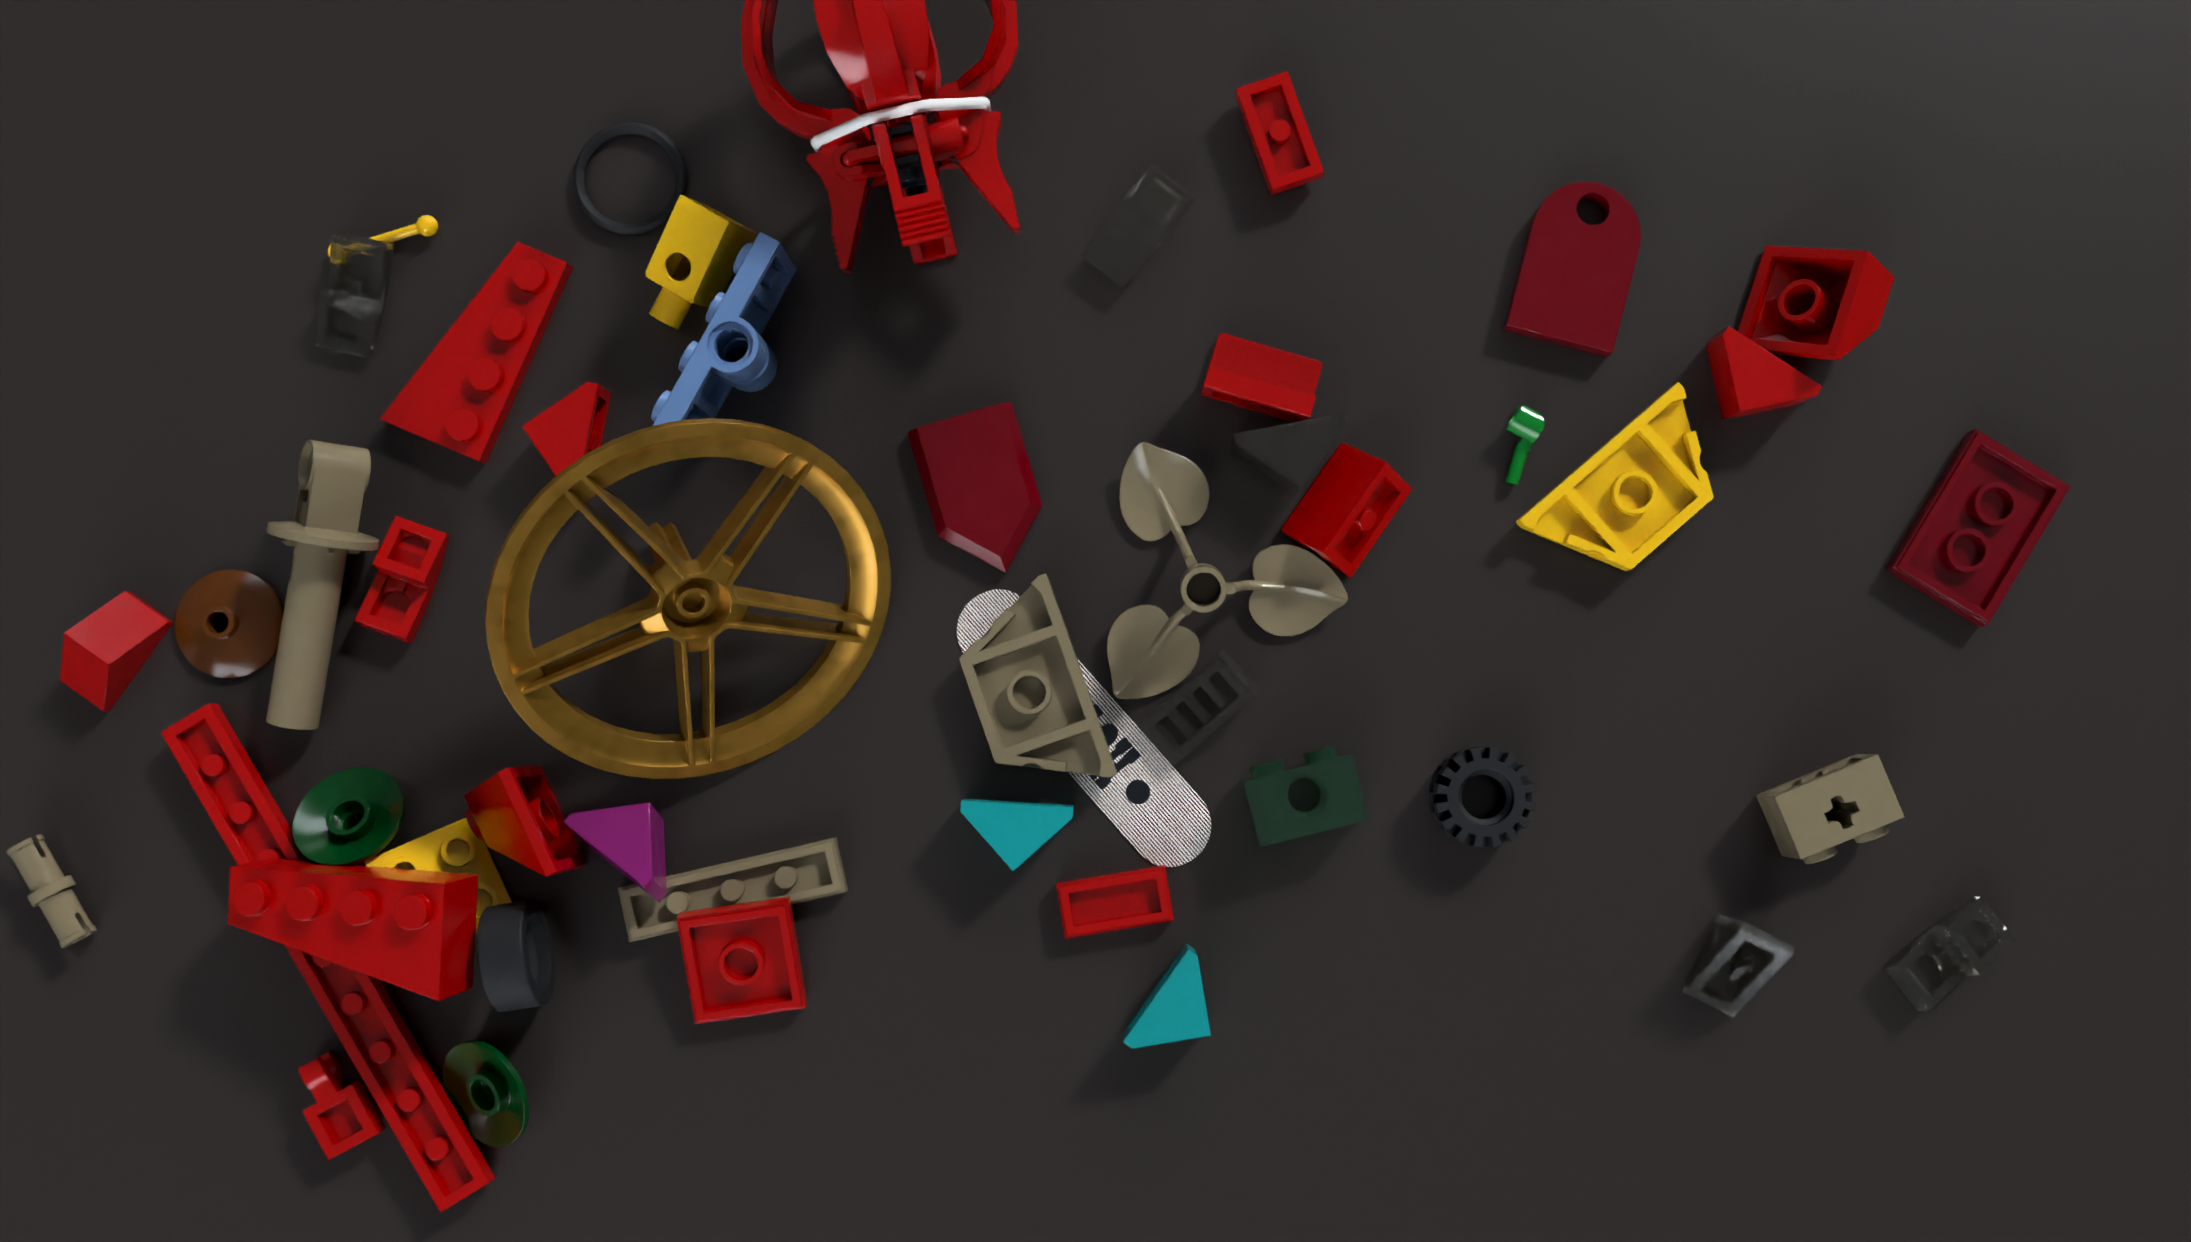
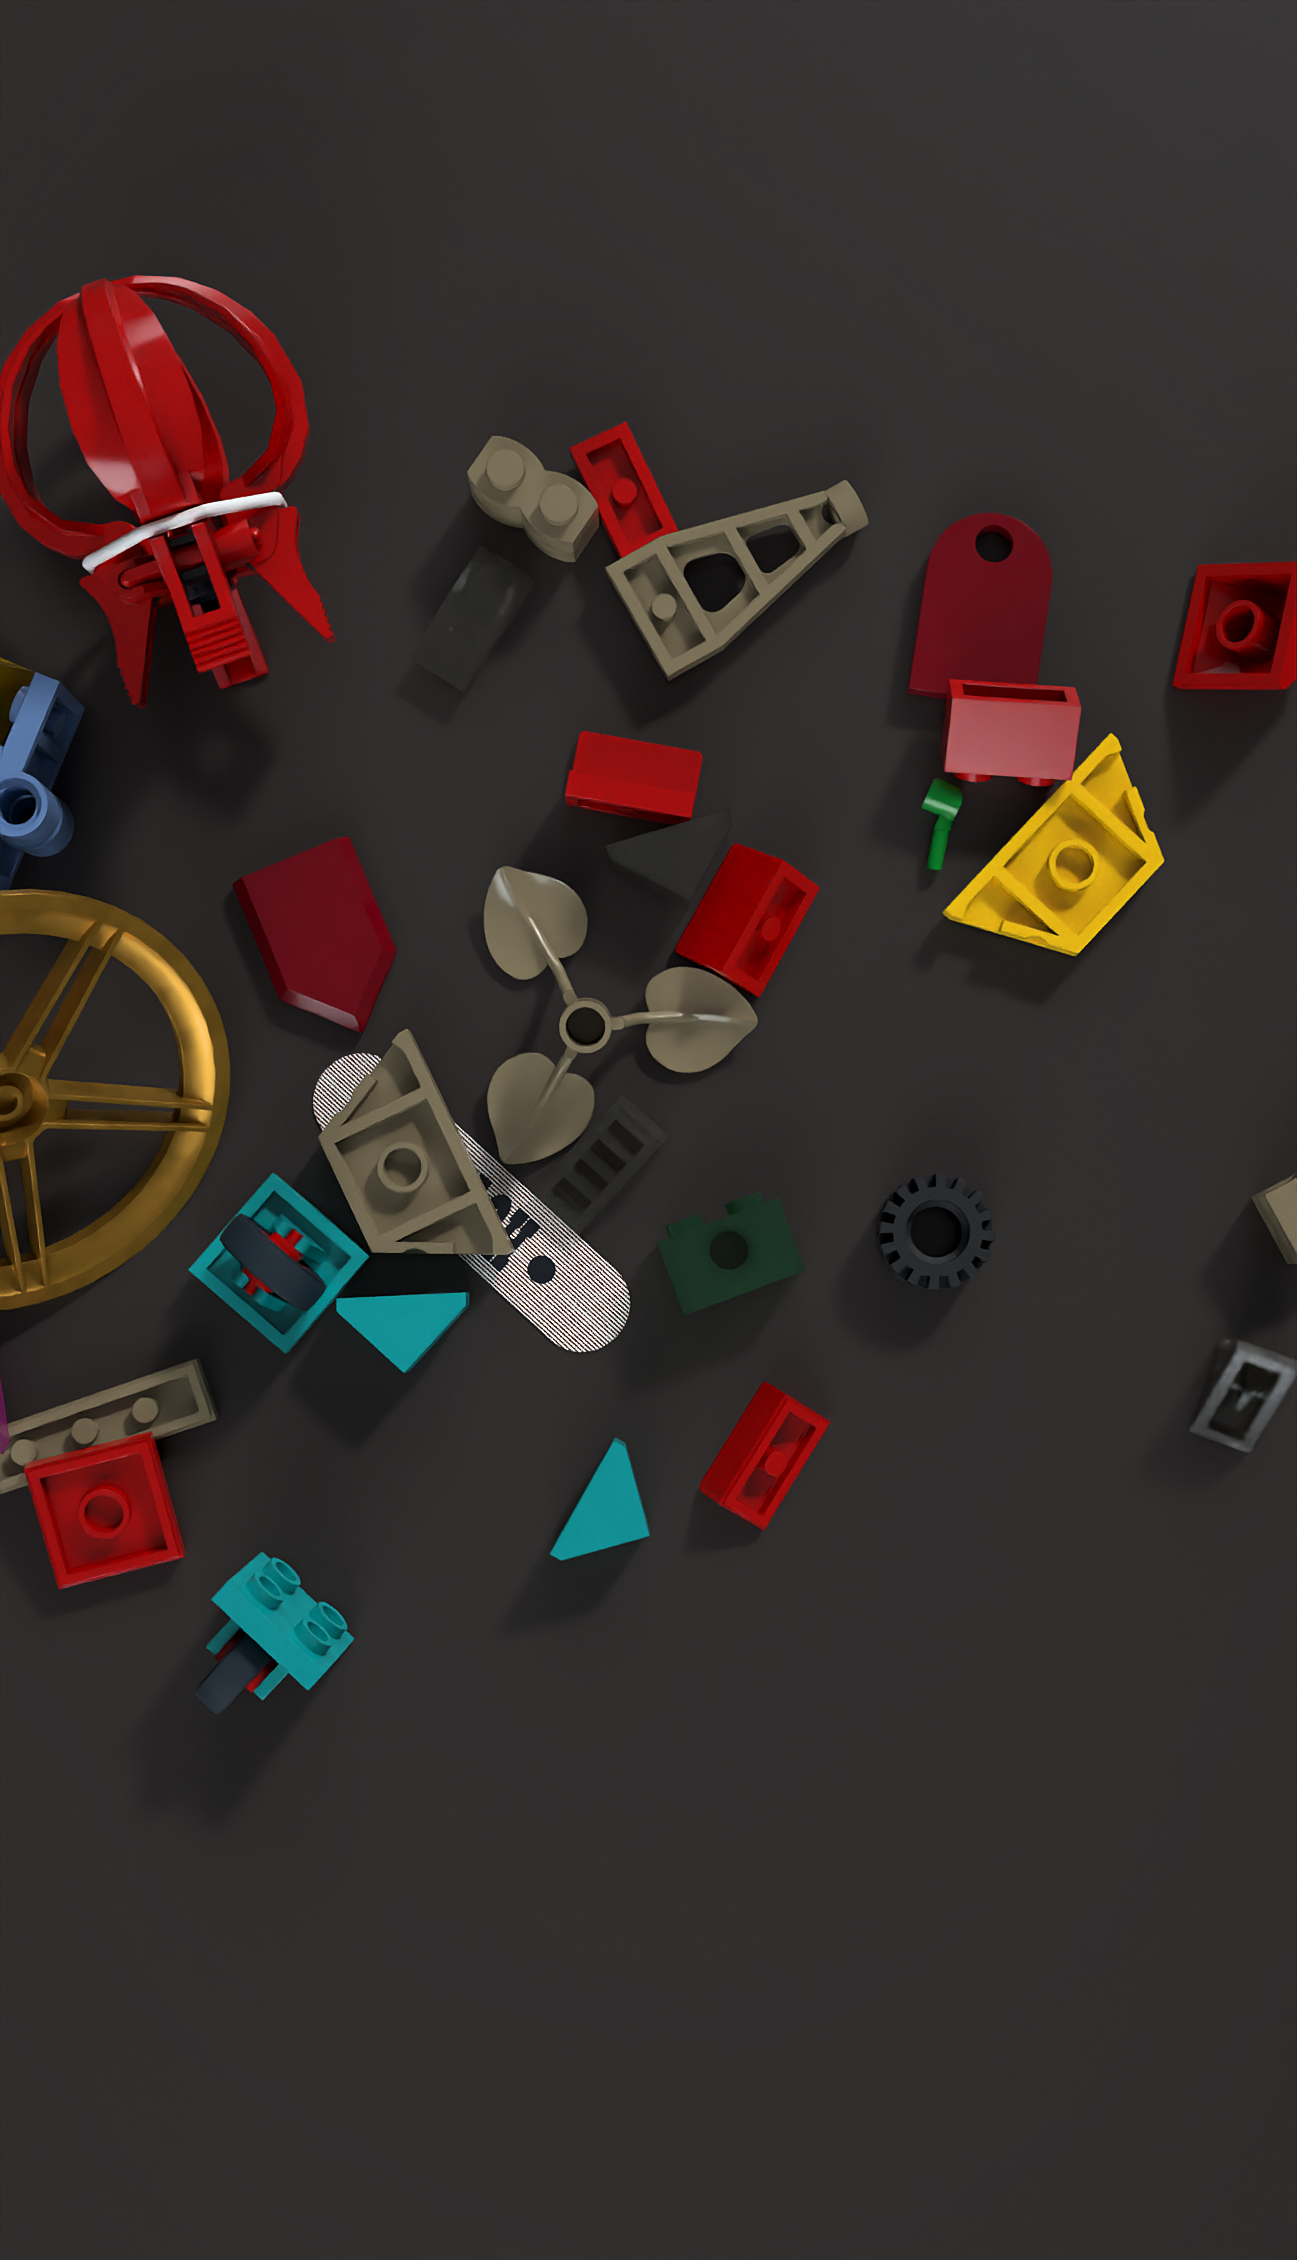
camera: 10 degrees left, 0 degrees up
red tile [1056,865,1174,939] -> none
red slope [1706,326,1823,420] -> none
none -> teal plate [189,1173,372,1354]
none -> teal plate [194,1552,355,1715]
none -> dark tan brick [467,436,599,562]
none -> dark tan plate [606,480,869,681]
none -> red slope [699,1382,830,1530]
none -> red brick [941,679,1082,786]

